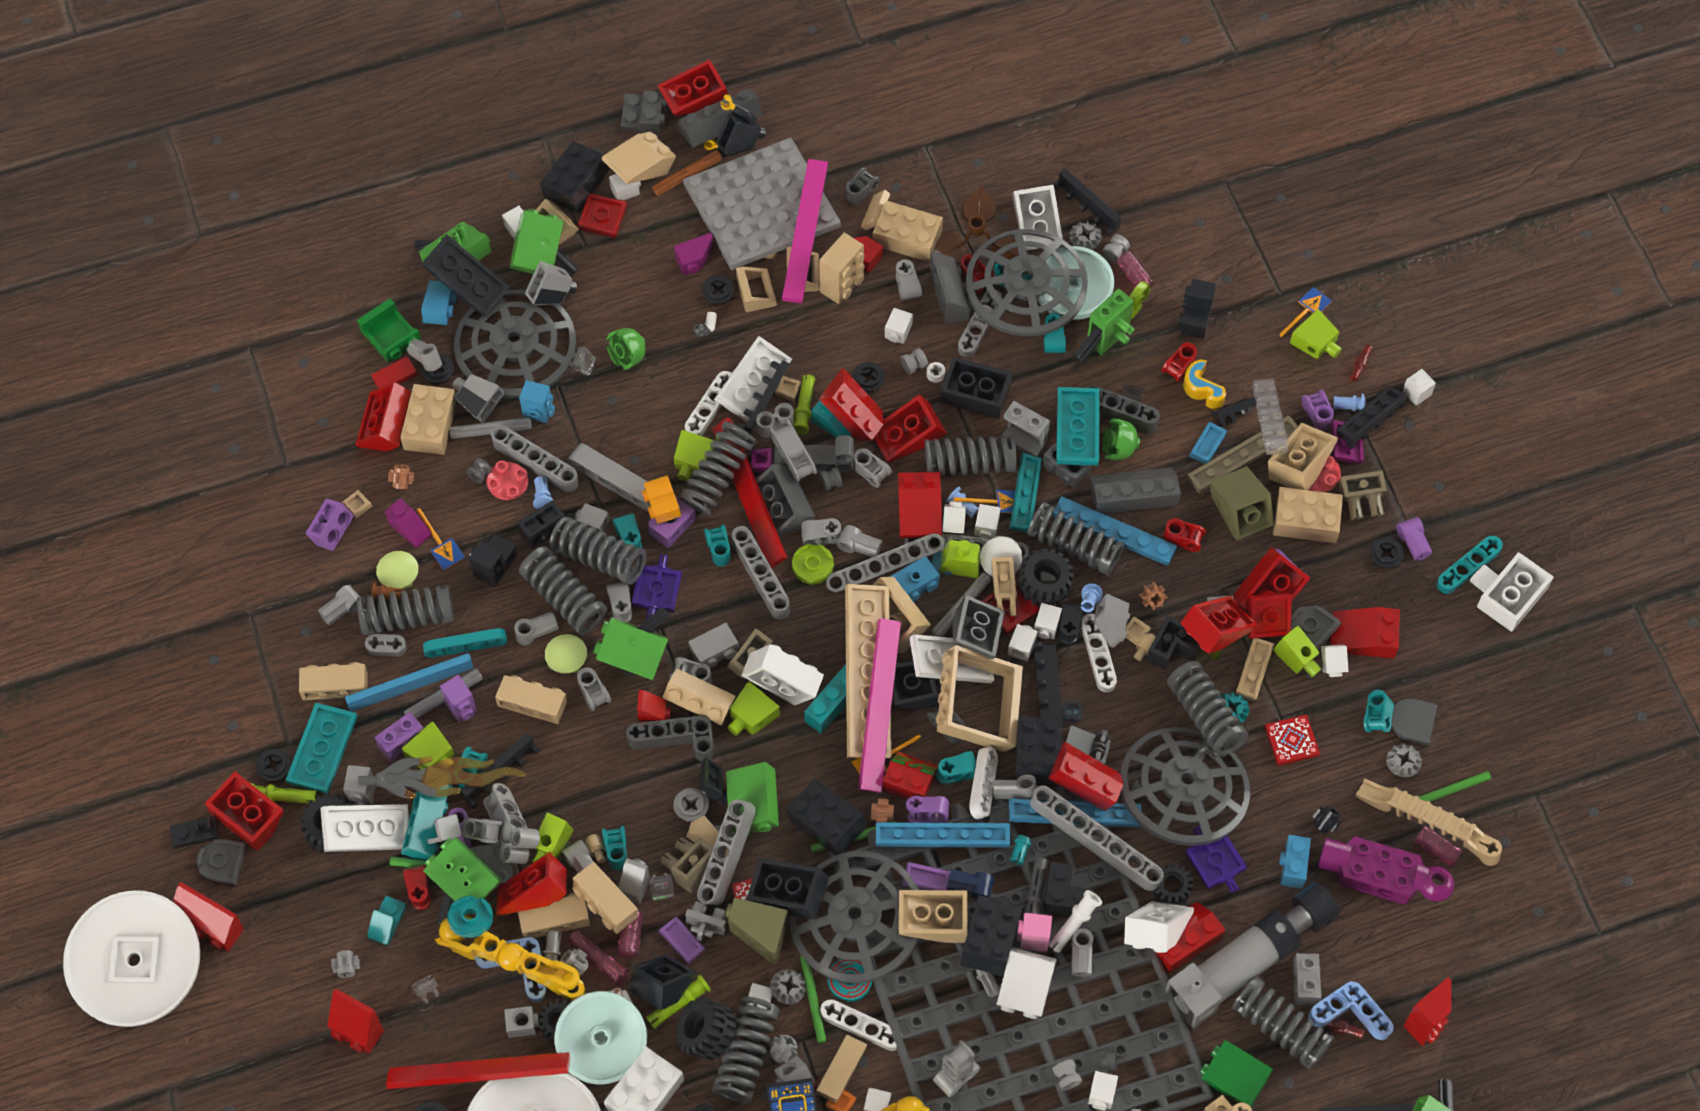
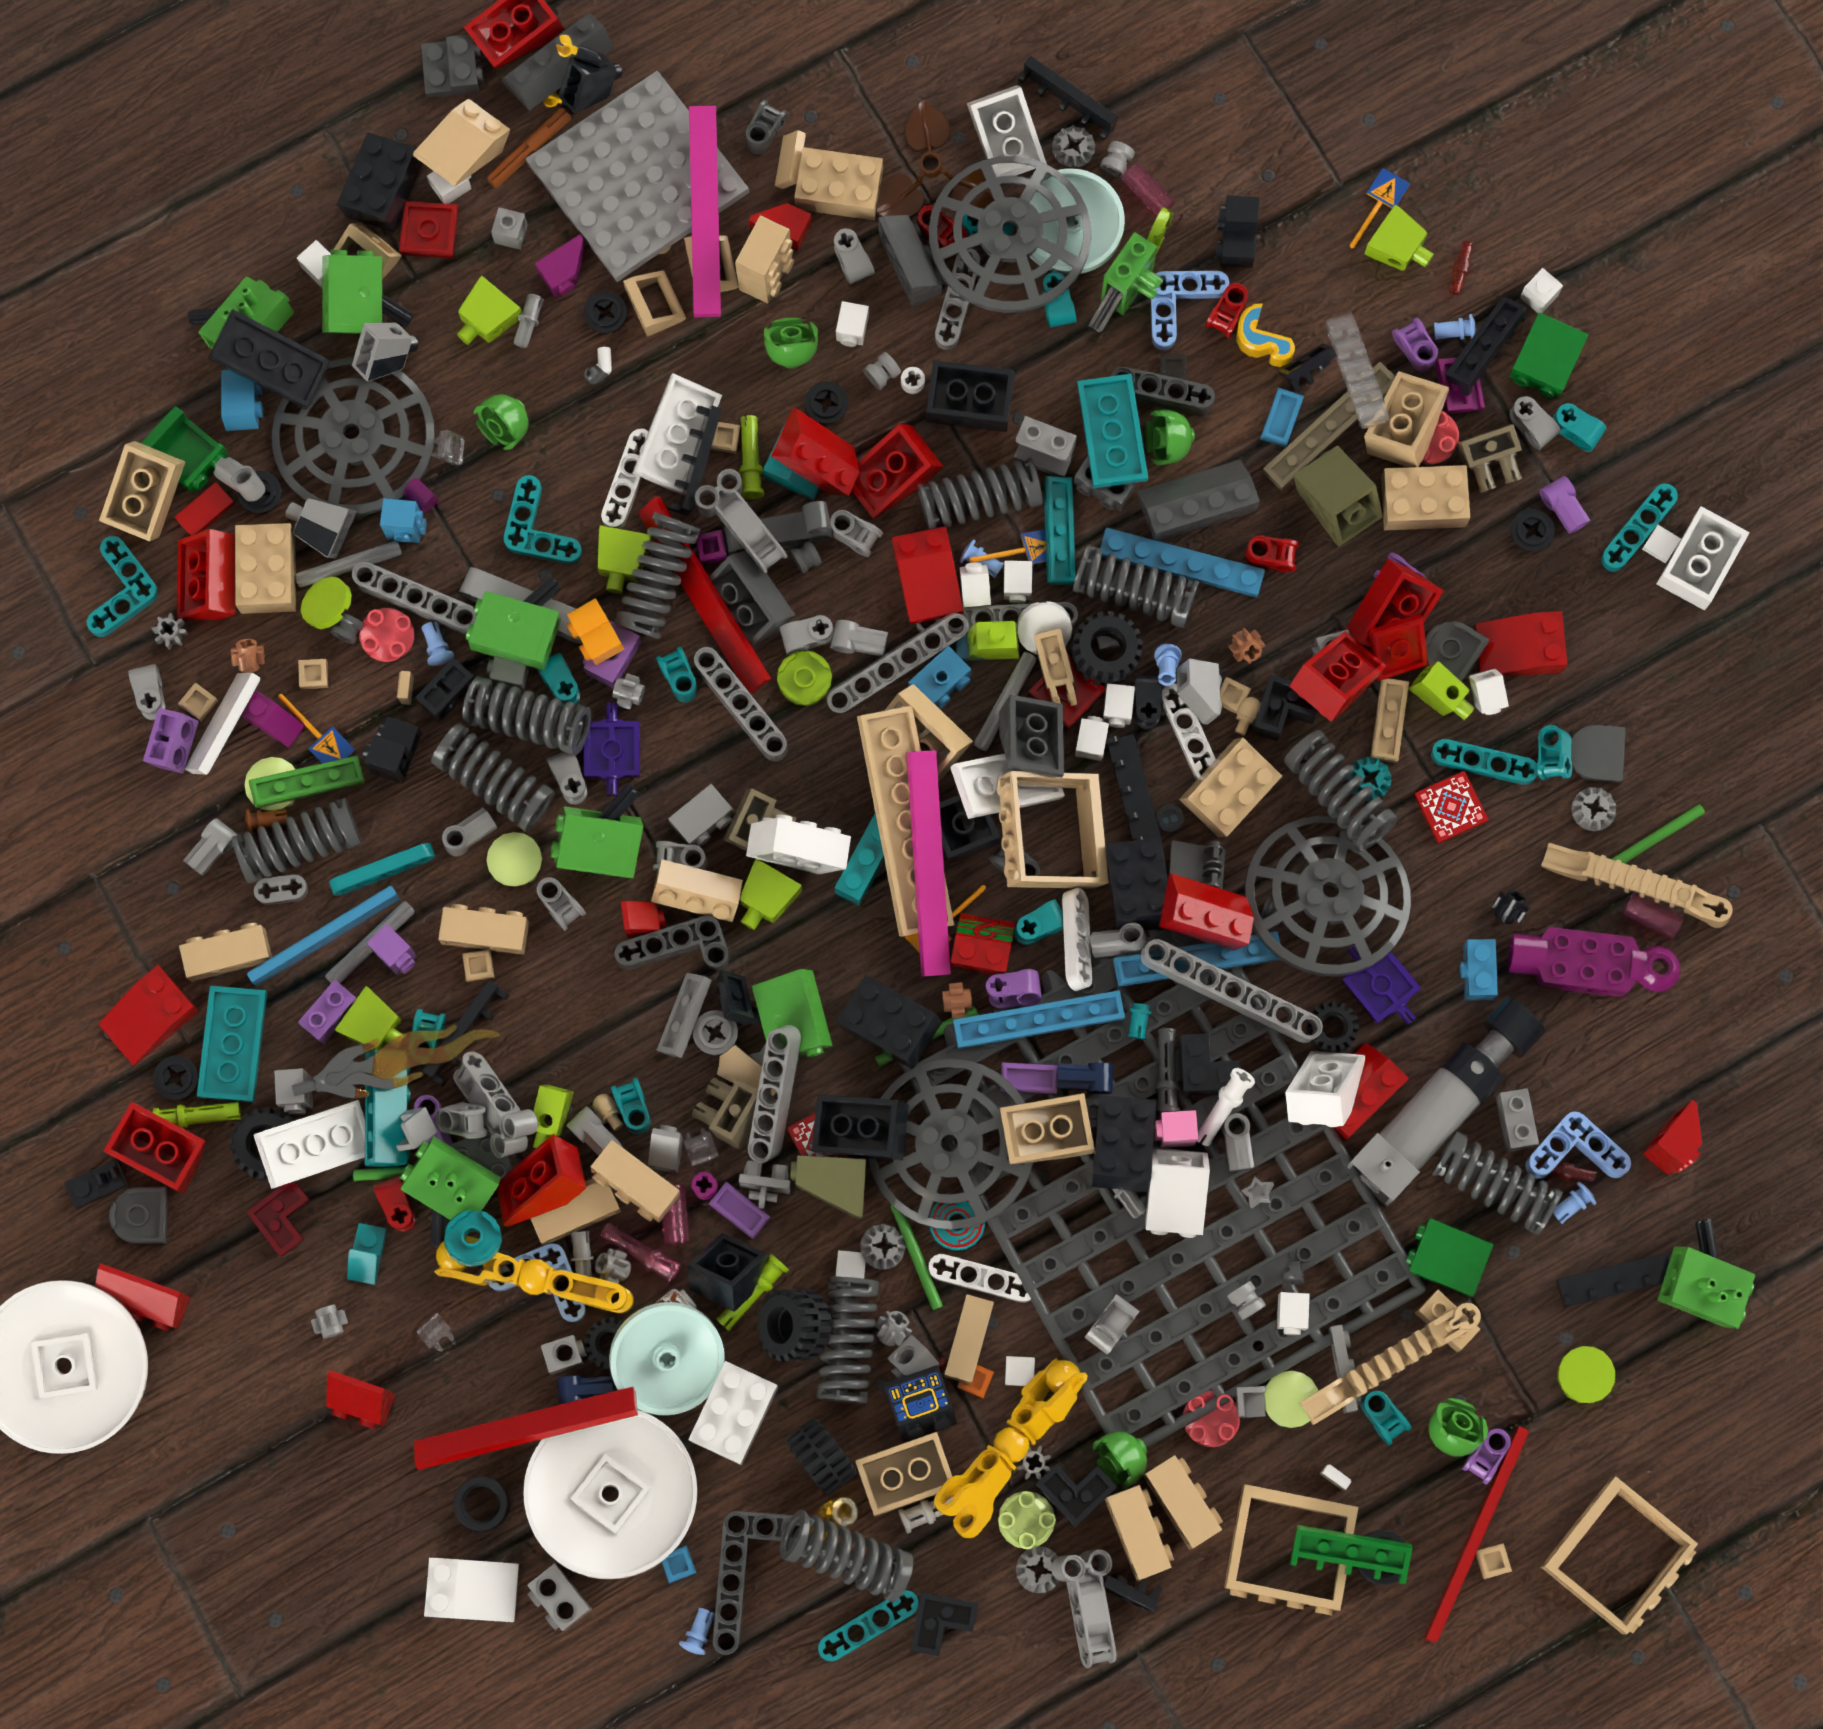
camera: 10 degrees left, 15 degrees up
none -> teal beam [87,536,159,637]
none -> tan brick [99,441,185,541]
none -> red slope [99,965,199,1067]
none -> light grey piece [128,664,166,720]
none -> light grey gear [151,613,188,650]
none -> white tile [185,673,260,775]
none -> dark red plate [246,1181,310,1258]
none -> bright green tile [248,756,365,809]
none -> tan tile [298,659,328,690]
none -> lime tile [301,576,352,629]
none -> tan tile [397,671,414,705]
none -> magenta brick [403,477,439,513]
none -> lime torso [457,276,522,345]
none -> tan tile [462,949,495,982]
none -> bright green piece [466,577,561,671]
none -> light grey brick [491,207,528,250]
none -> teal beam [504,475,582,565]
none -> light grey axle [514,294,544,348]
none -> dark blue piece [557,1376,615,1405]
none -> light grey gear [612,673,645,710]
none -> light grey plate [656,973,712,1058]
none -> magenta bush [691,1172,718,1200]
none -> bright green cylinder [764,318,818,369]
none -> light blue beam [1151,271,1229,351]
none -> tan brick [1179,738,1282,838]
none -> light grey piece [1241,1177,1274,1208]
none -> teal beam [1431,739,1538,785]
none -> green panel [1509,312,1589,399]
none -> light grey piece [1509,396,1561,450]
none -> teal piece [1552,404,1607,452]
none -> light blue pin [1553,1182,1597,1224]

